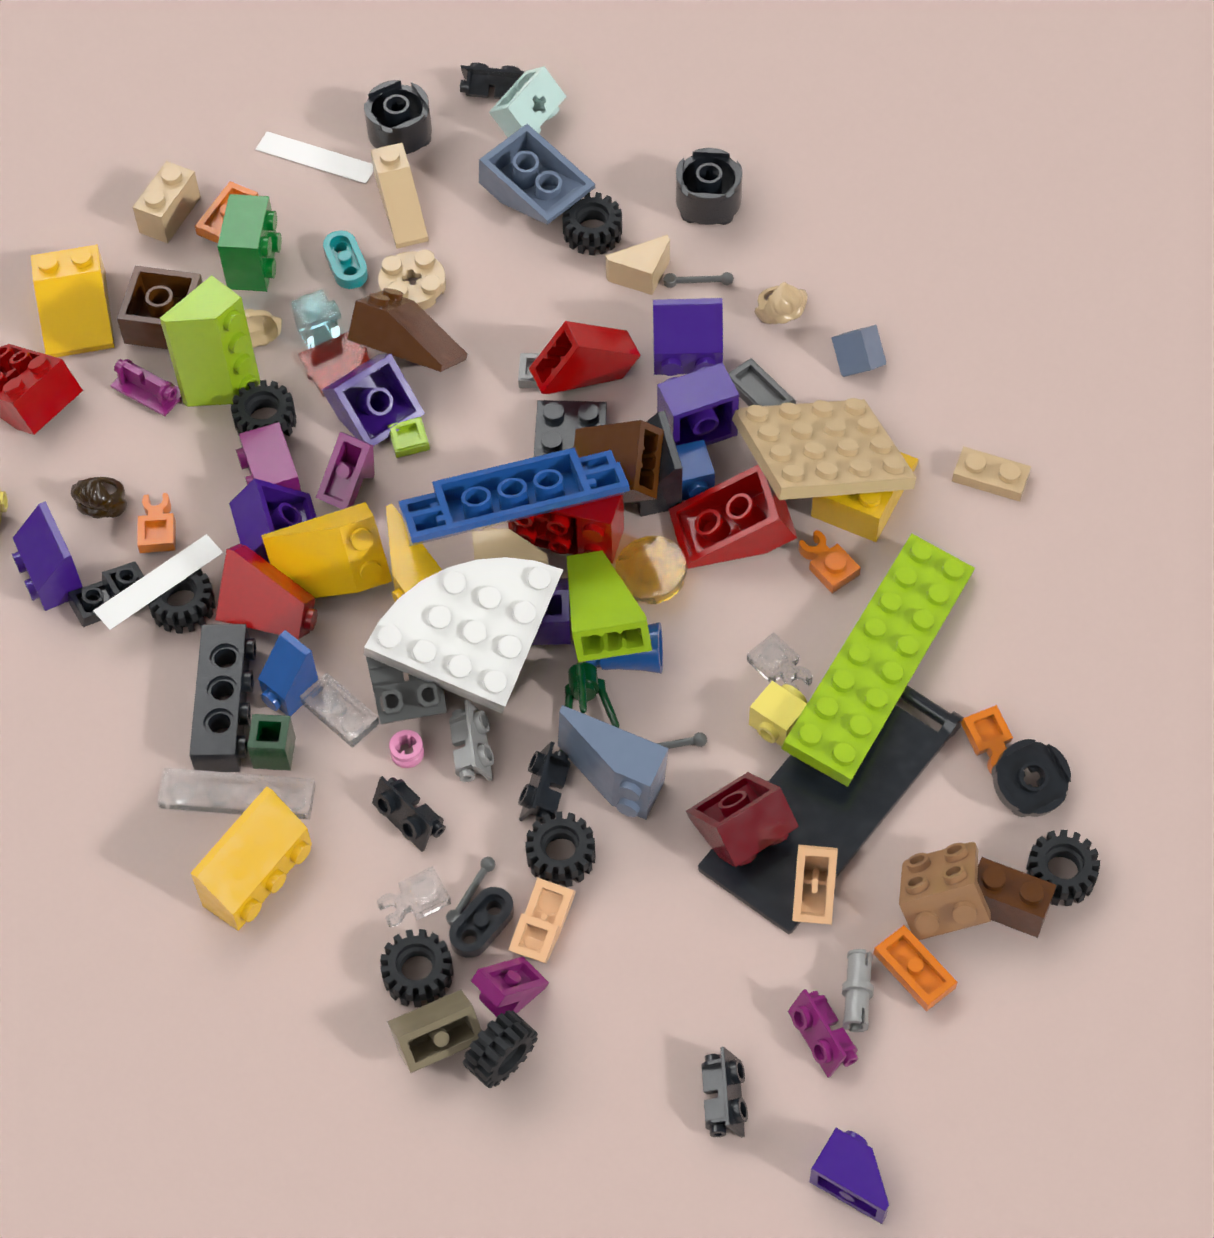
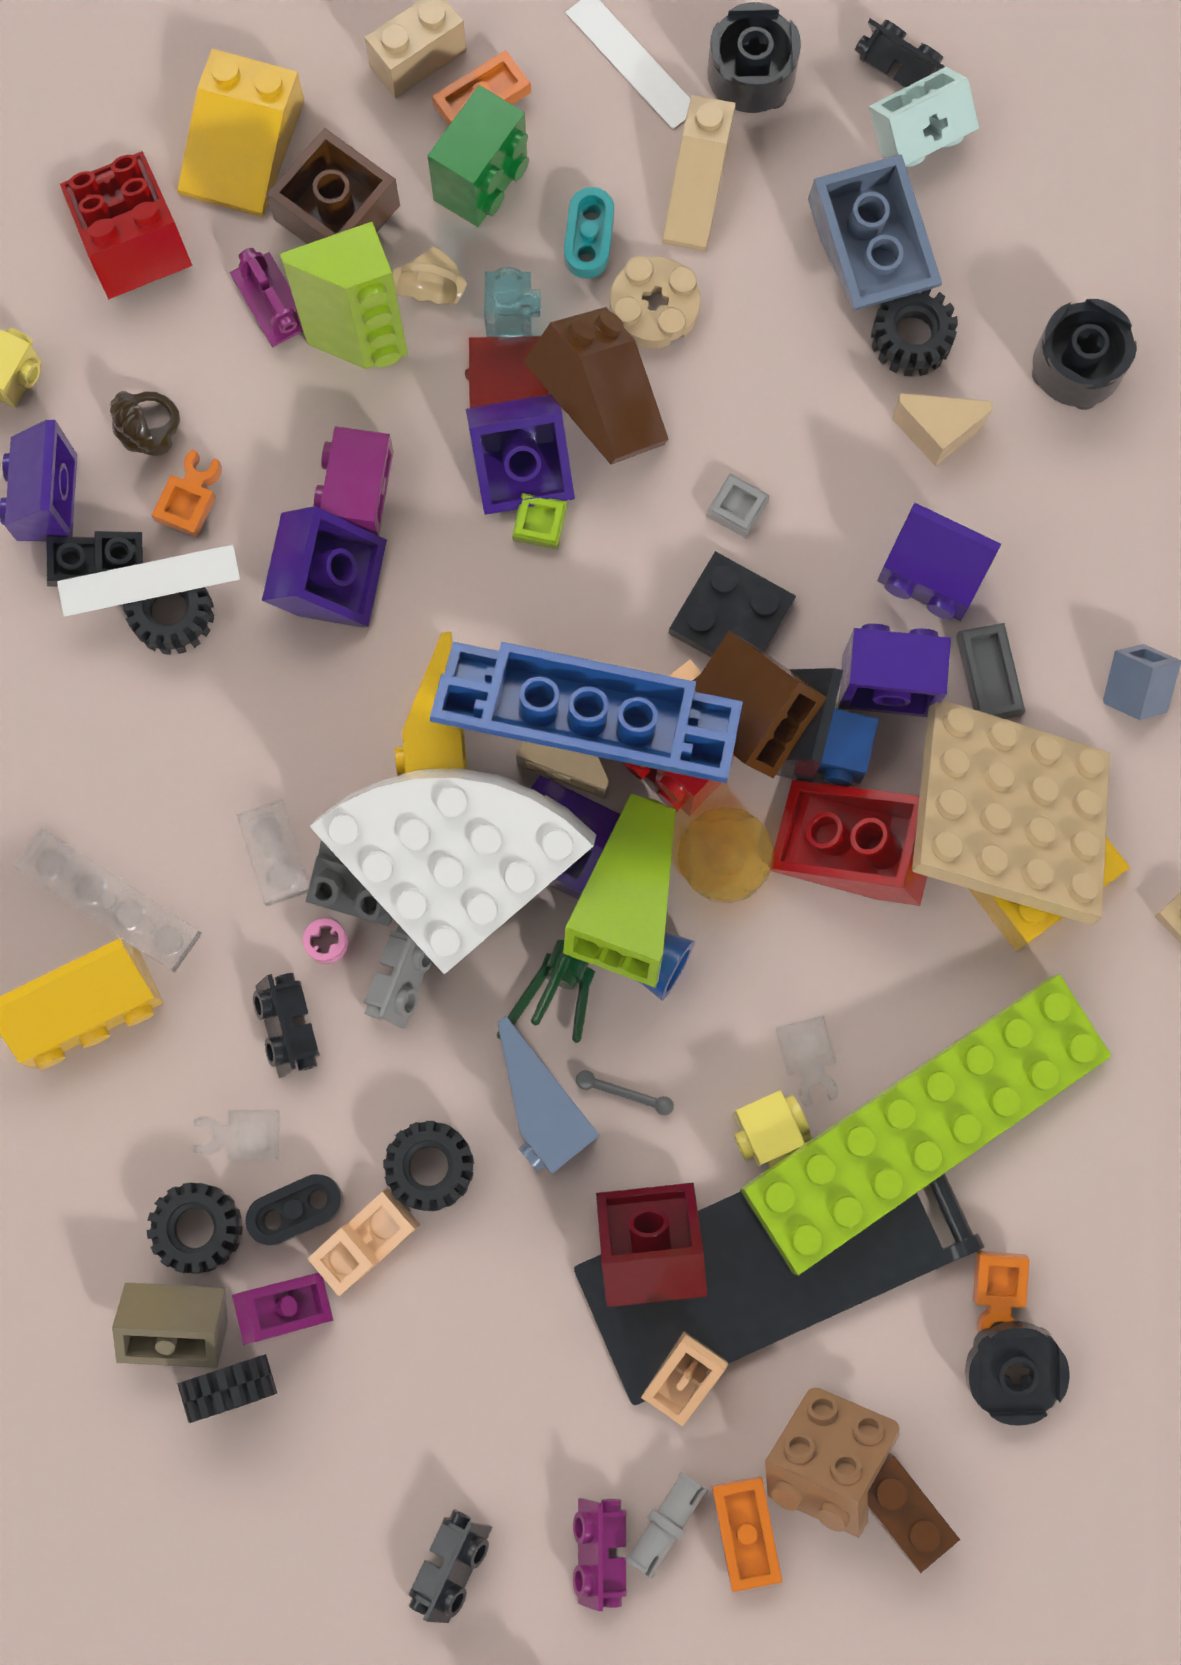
camera: 25 degrees right, 20 degrees up
black brick [189,624,256,773] -> none
red slope [215,544,318,639] -> none
black tyre [231,380,297,436] -> none
dark green brick [247,714,296,771] -> none
blue slope [258,630,320,717] -> none
yellow slope [261,502,392,598] -> none
magenta slope [316,432,375,509] -> none
dark grey hinge [446,857,496,926] -> none
black hinge [518,741,571,824] -> none
red slope [529,321,641,395] -> none
dark grey hinge [663,272,734,288] -> none
tan piece [754,282,808,324] -> none
orange plate [798,530,861,593] -> none
black tyre [1026,829,1100,906] -> none

